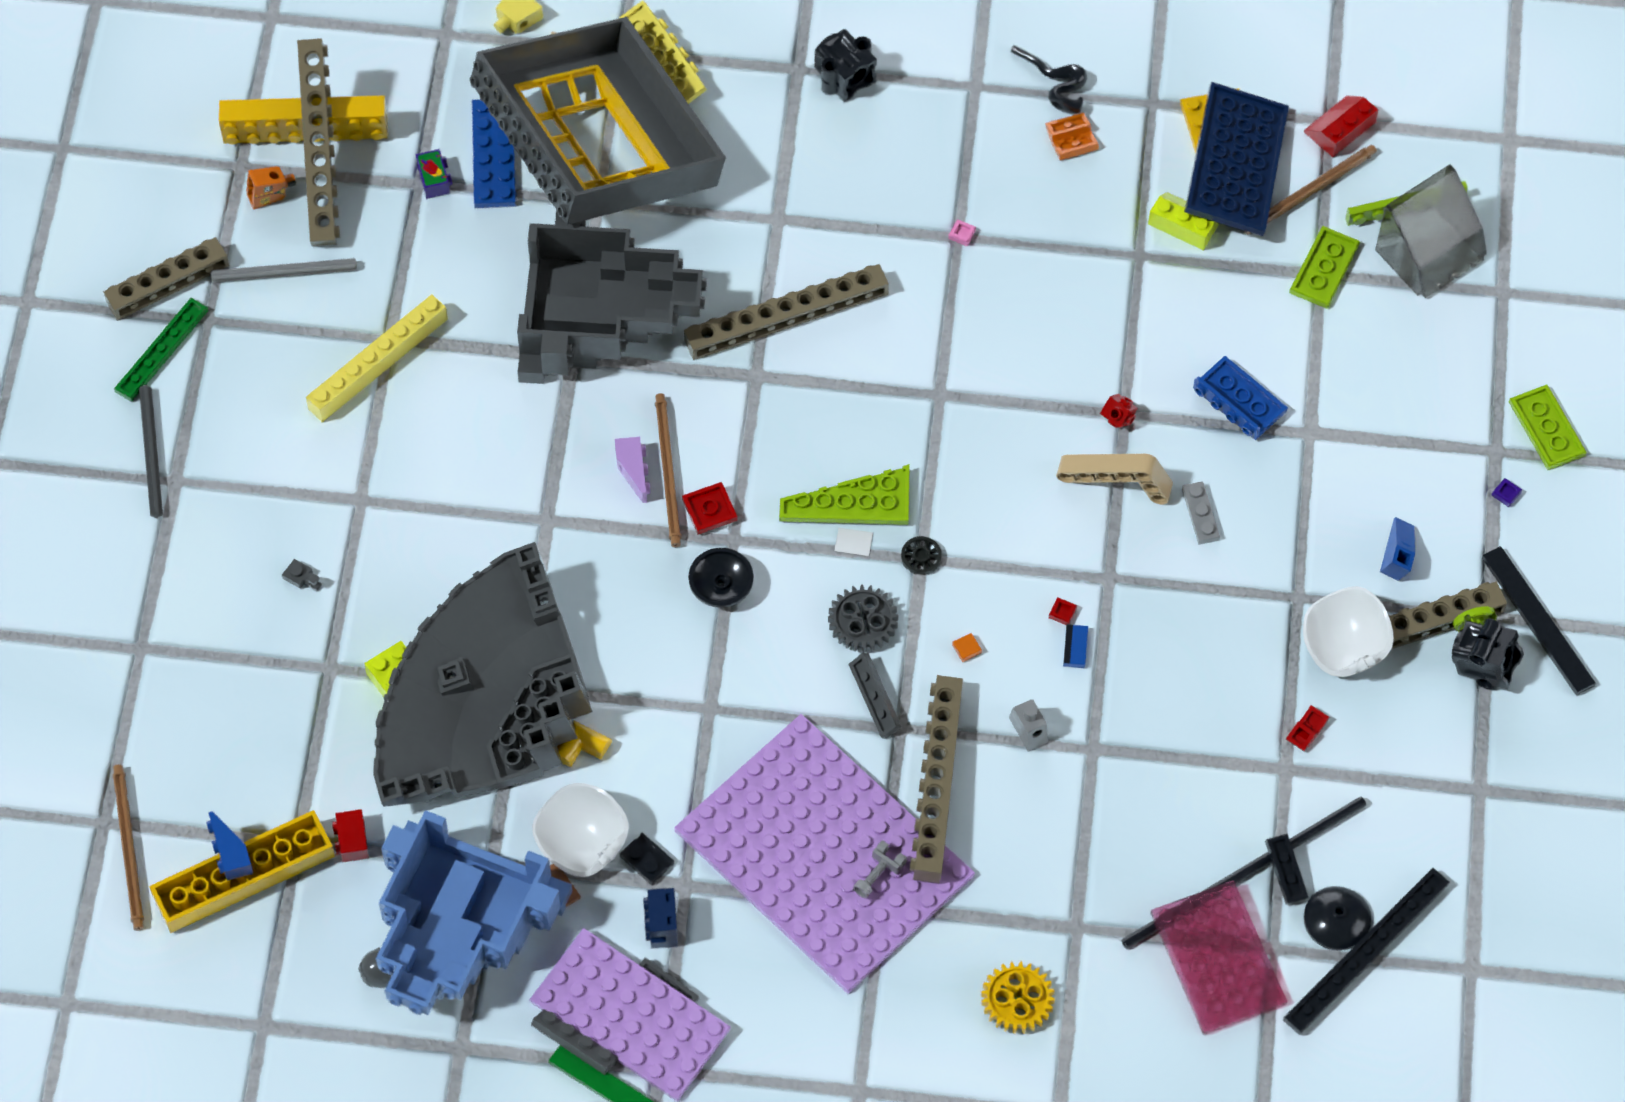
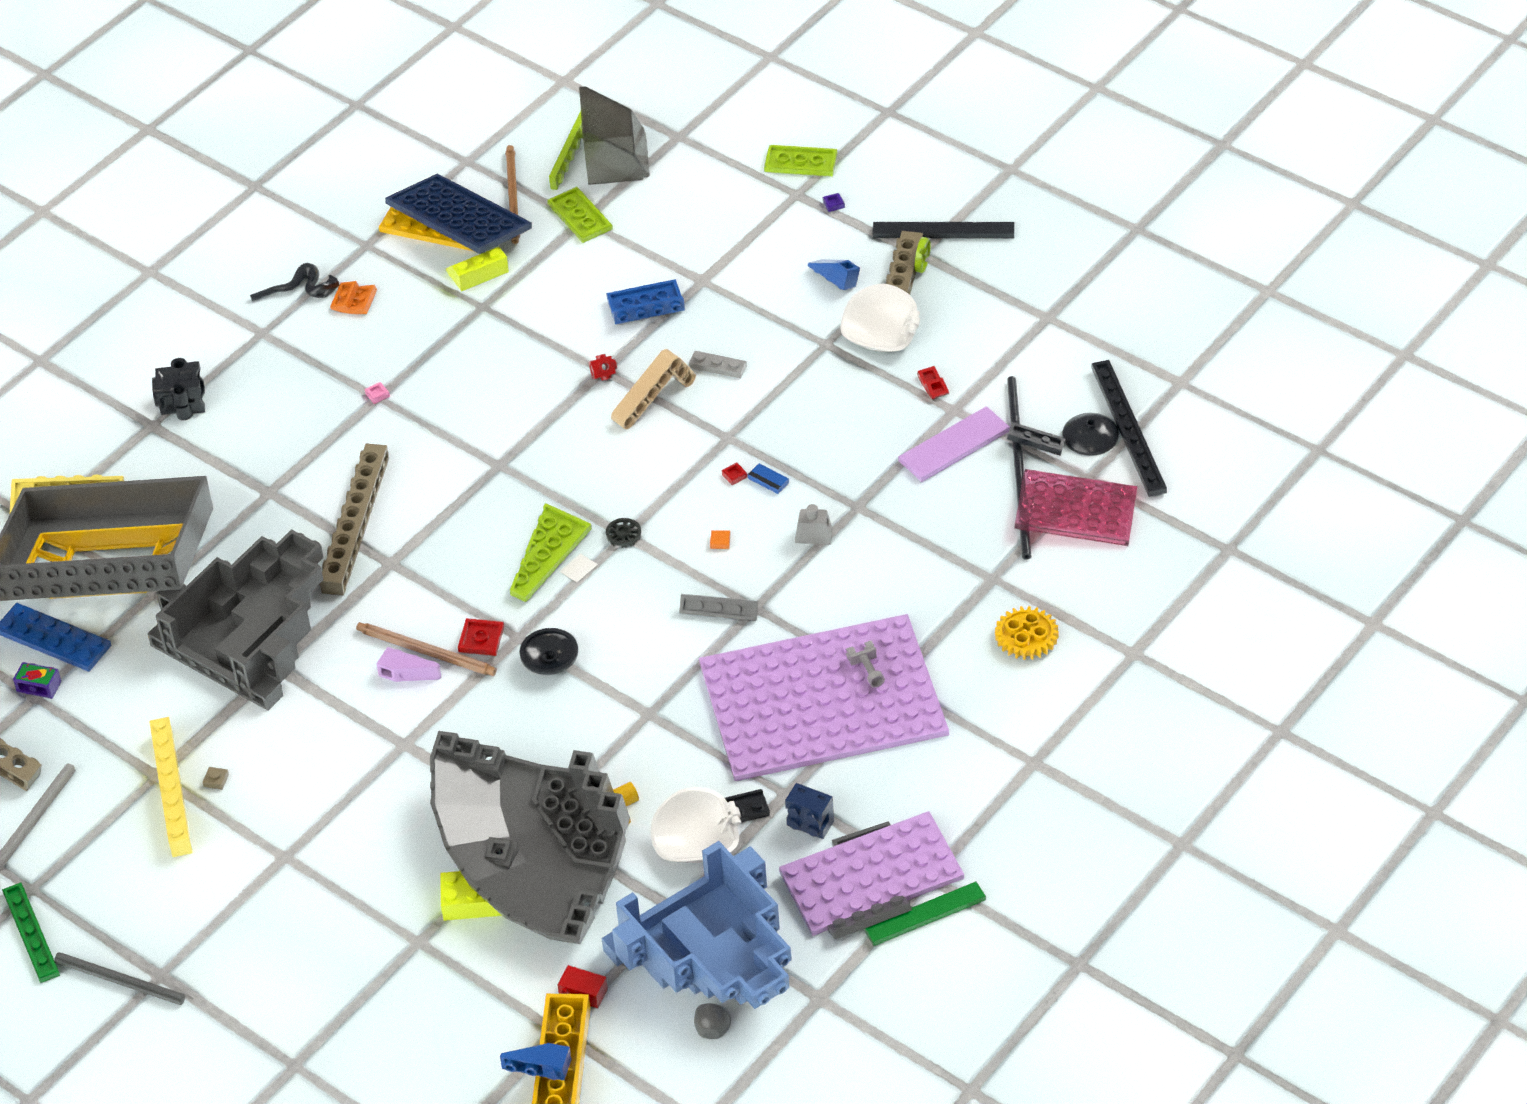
camera: 55 degrees left, 15 degrees down
dark grey plate [282,559,322,592] -> none
dark grey gear [828,585,899,652] -> none
dark tan brick [910,675,963,883] -> none
red slope [1304,95,1379,158] -> none
black piece [1452,619,1524,690] -> none
none -> dark tan plate [203,767,229,790]
none -> lavender tile [898,406,1010,482]

